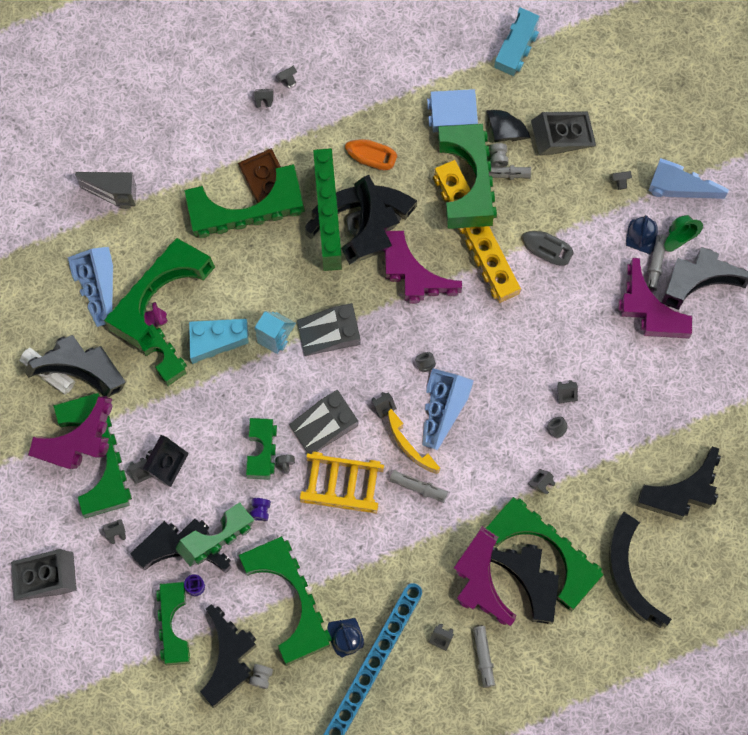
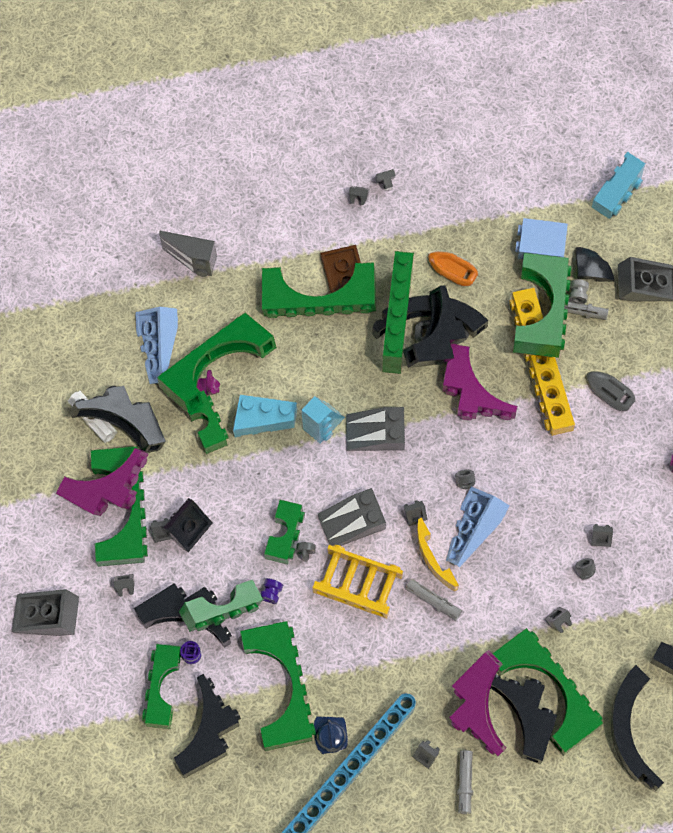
camera: 15 degrees right, 5 degrees down
light grey wheel [248,664,273,689] -> none

